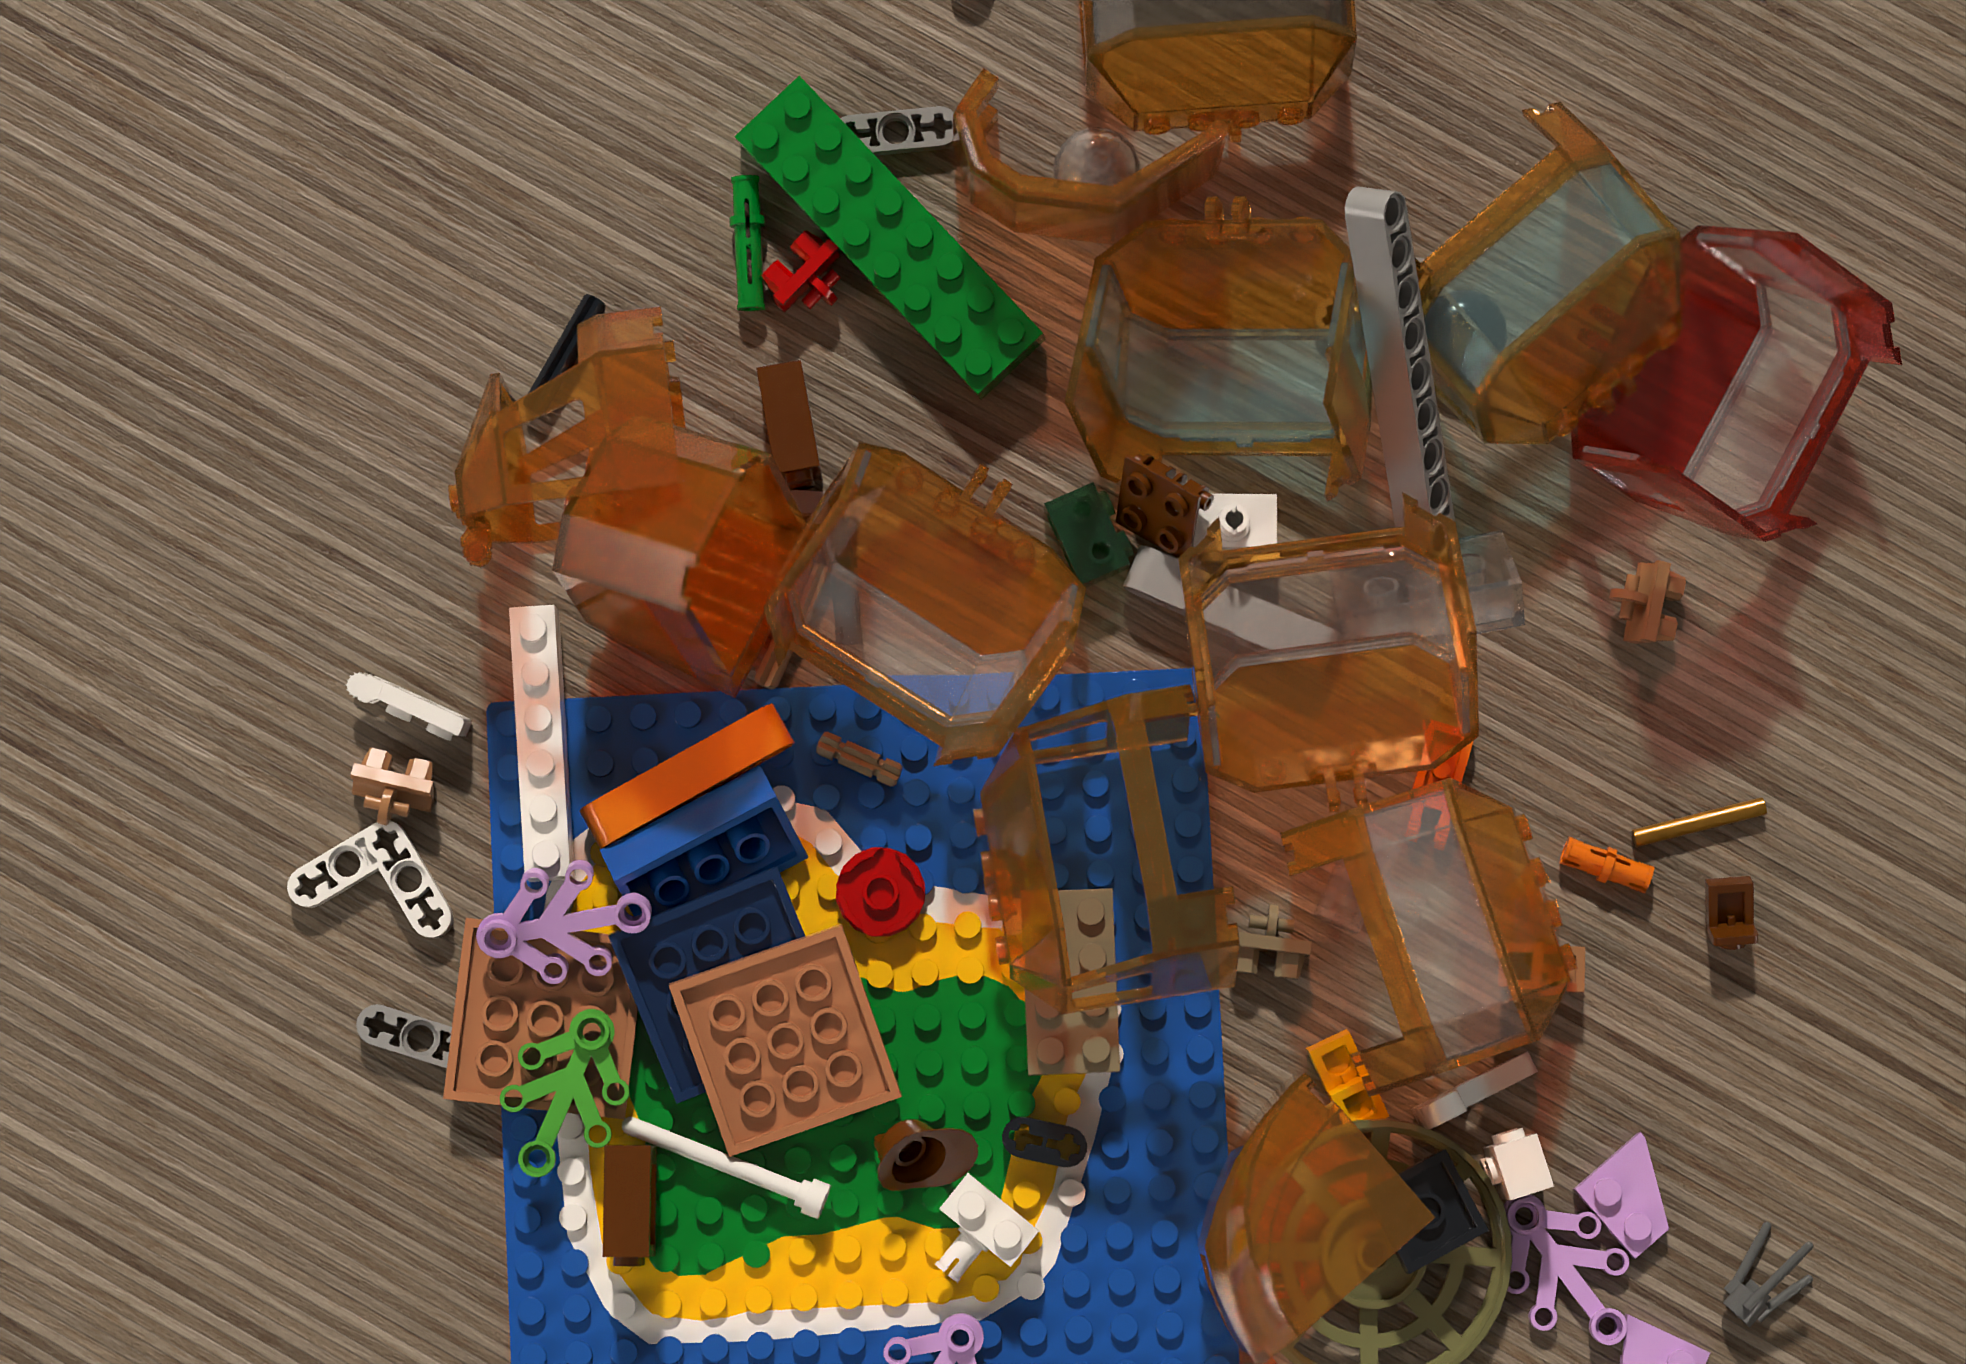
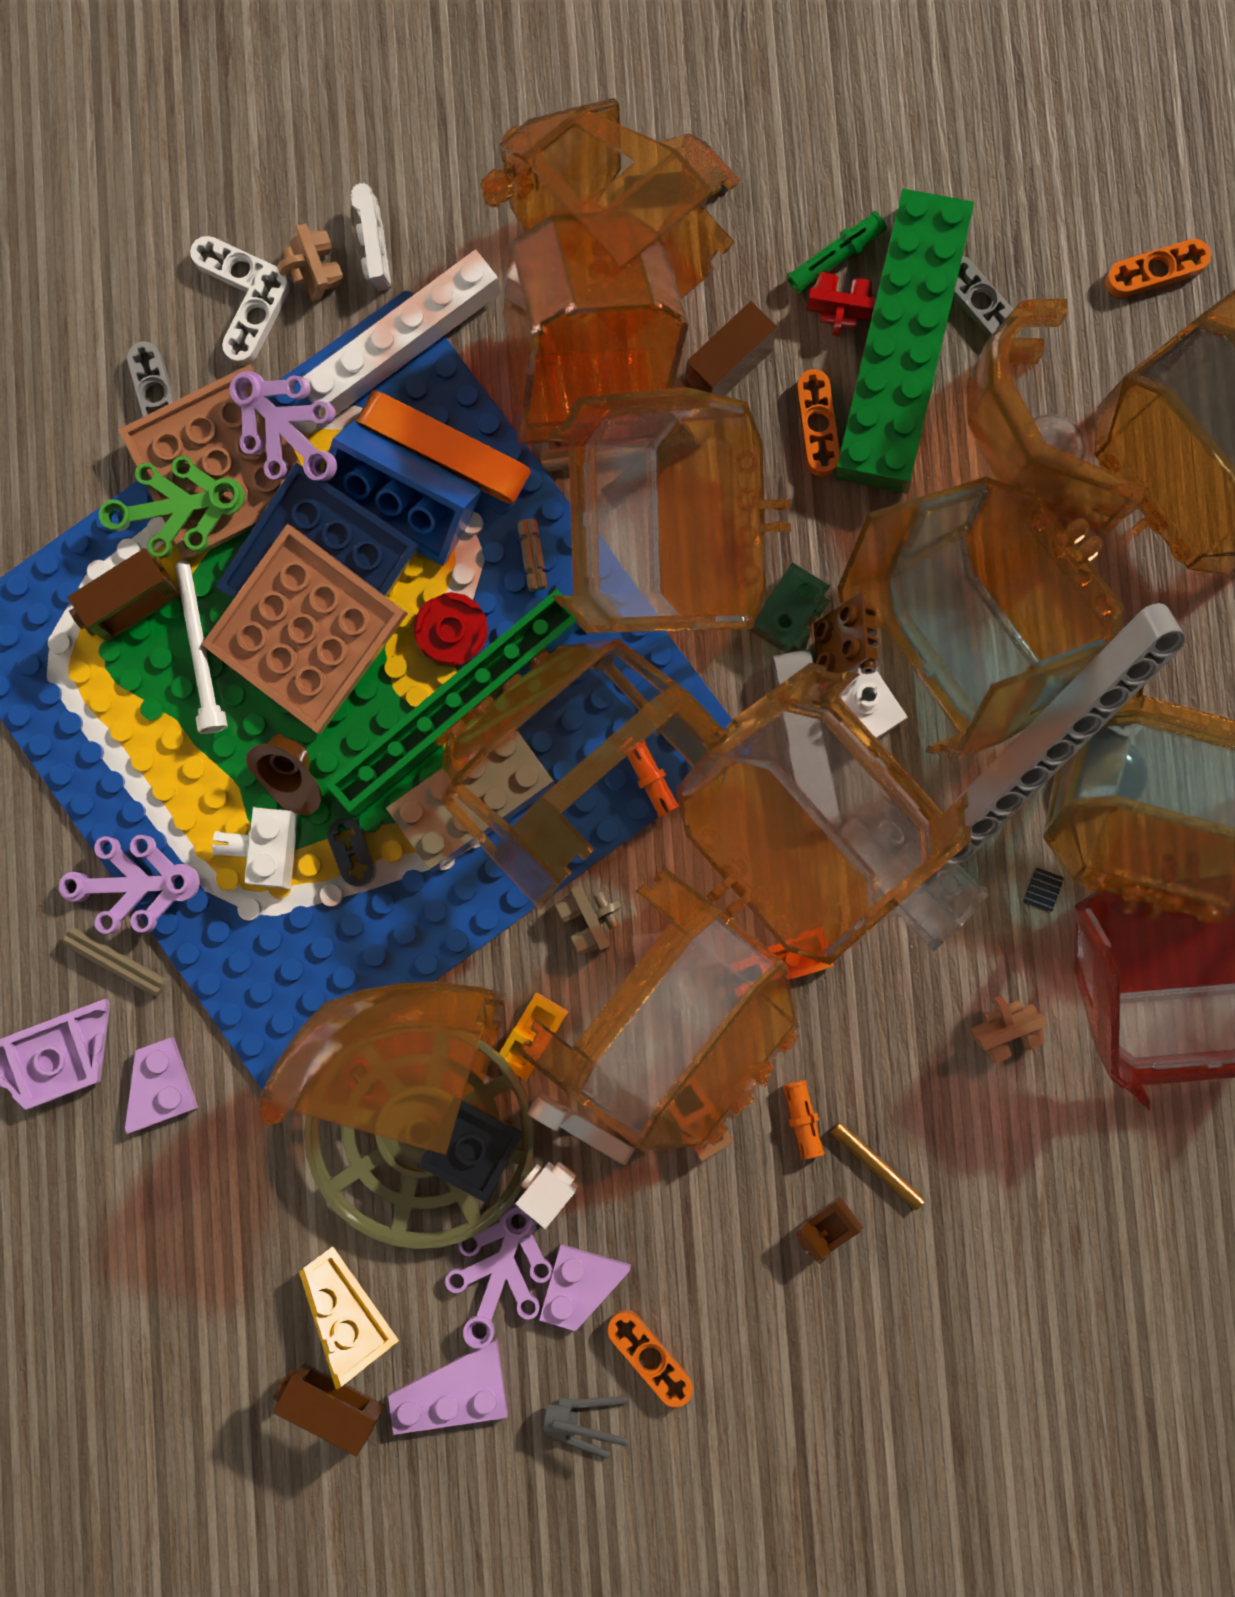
camera: 65 degrees right, 0 degrees up
none -> green brick [325,589,583,817]
none -> orange beam [608,1310,693,1407]
none -> orange pin [623,740,680,817]
none -> orange beam [796,369,840,477]
none -> black sticker [1025,868,1064,912]

